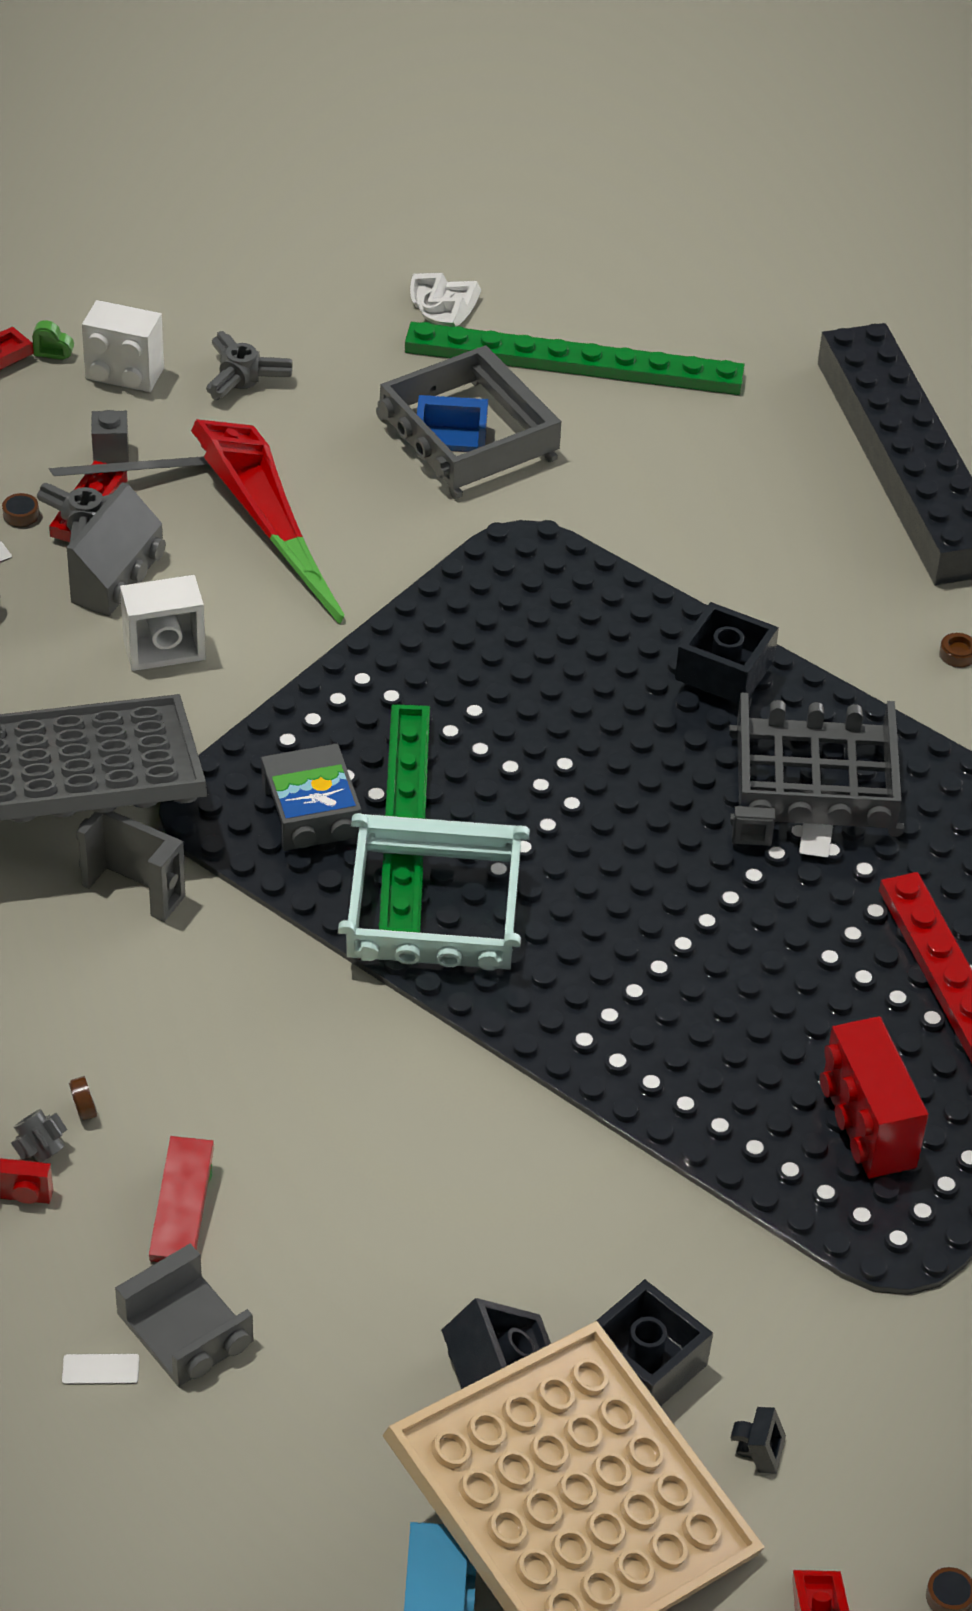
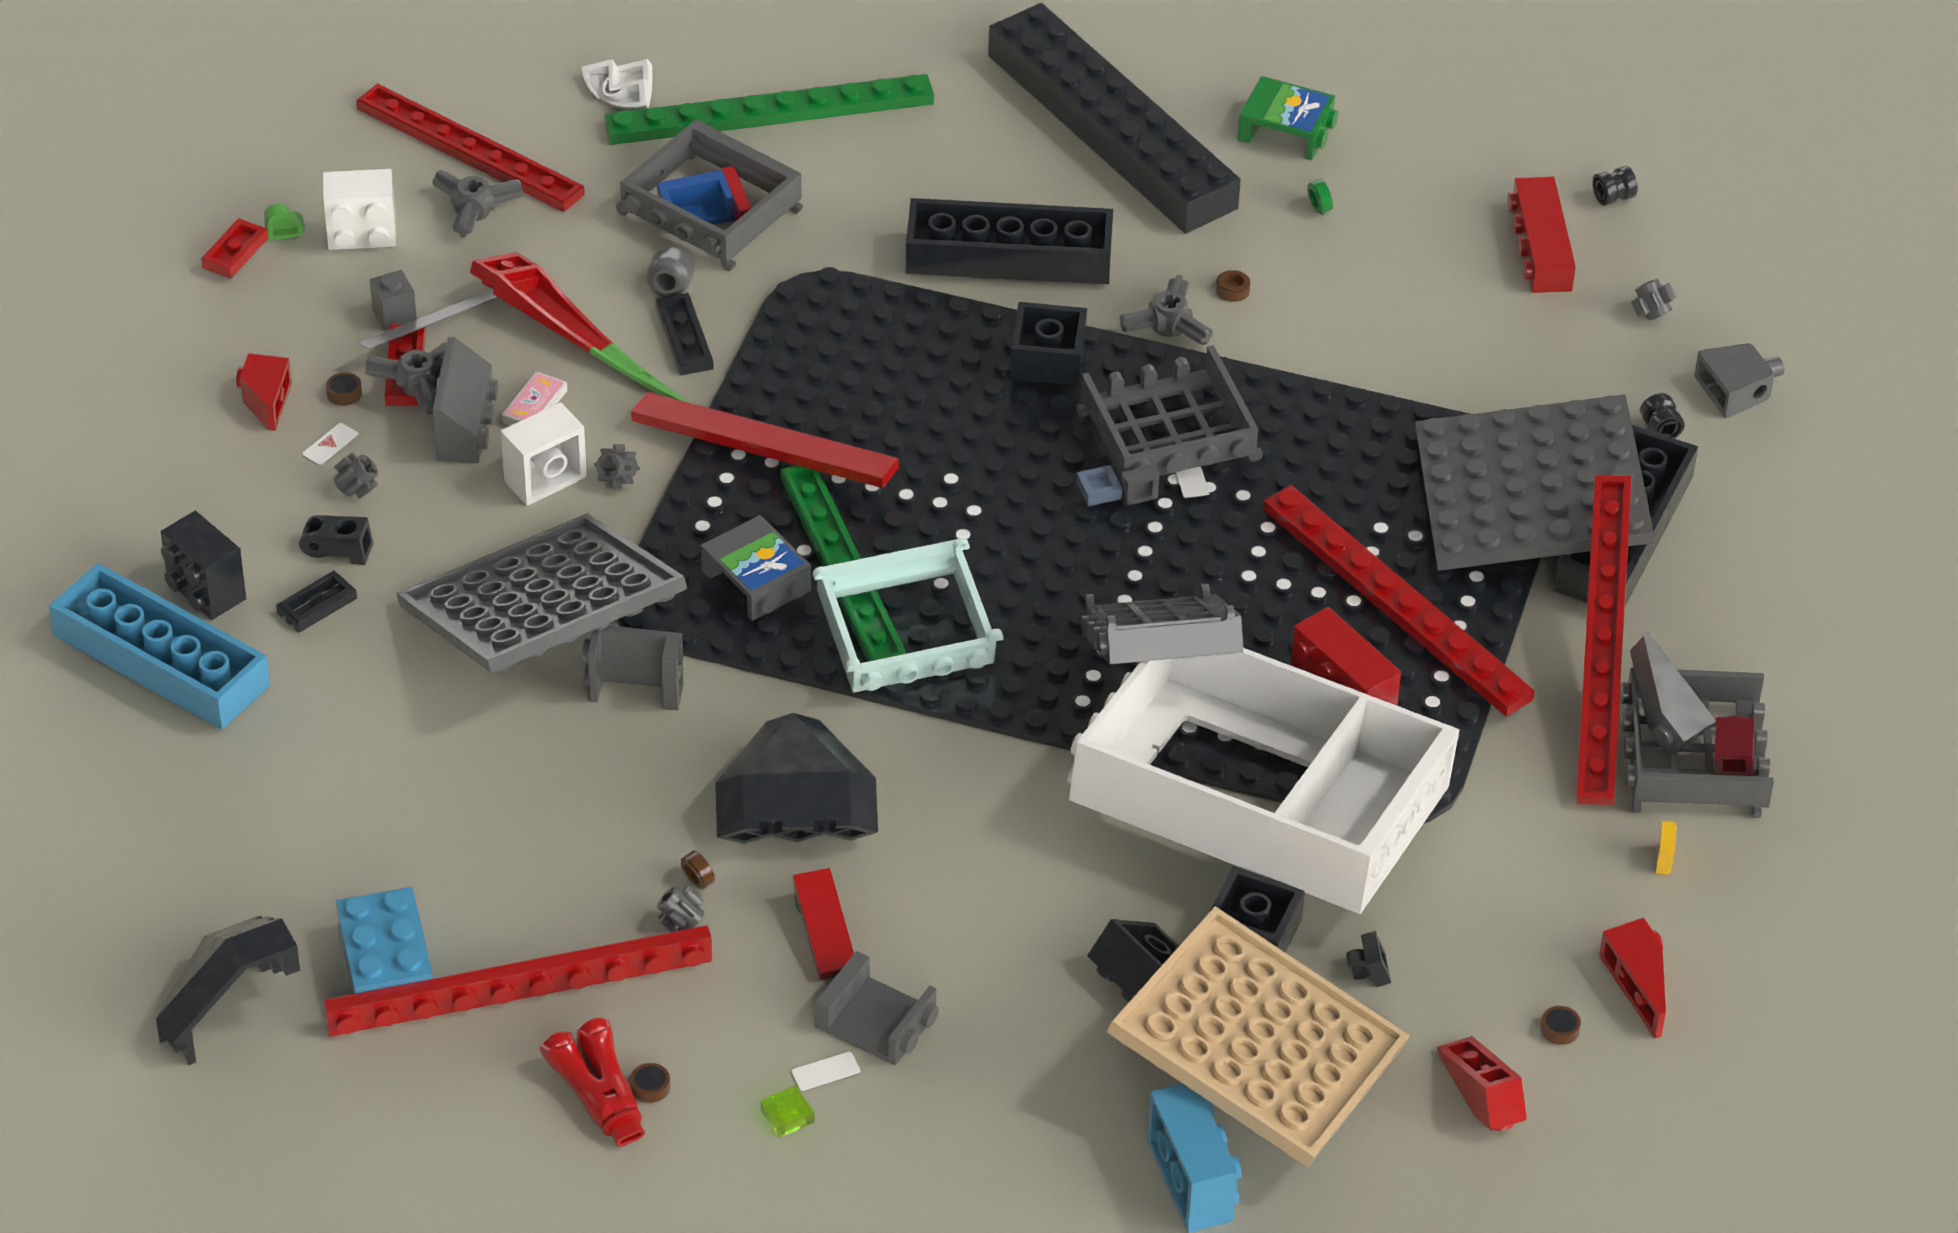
camera: 20 degrees left, 0 degrees up
none -> red tile [356,83,585,212]
none -> tile [502,371,567,426]
none -> dark grey gear [594,444,640,488]
none -> red tile [631,392,899,488]
none -> dark grey head [647,247,695,297]
none -> black tile [655,293,714,376]
none -> black panel [715,713,878,844]
none -> red tile [721,166,752,223]
none -> clear neon green plate [761,1085,815,1138]
none -> black brick [906,198,1113,284]
none -> white panel [1067,648,1460,914]
none -> sand blue plate [1076,465,1122,506]
none -> window [1081,584,1243,664]
none -> dark grey bush [1120,275,1213,345]

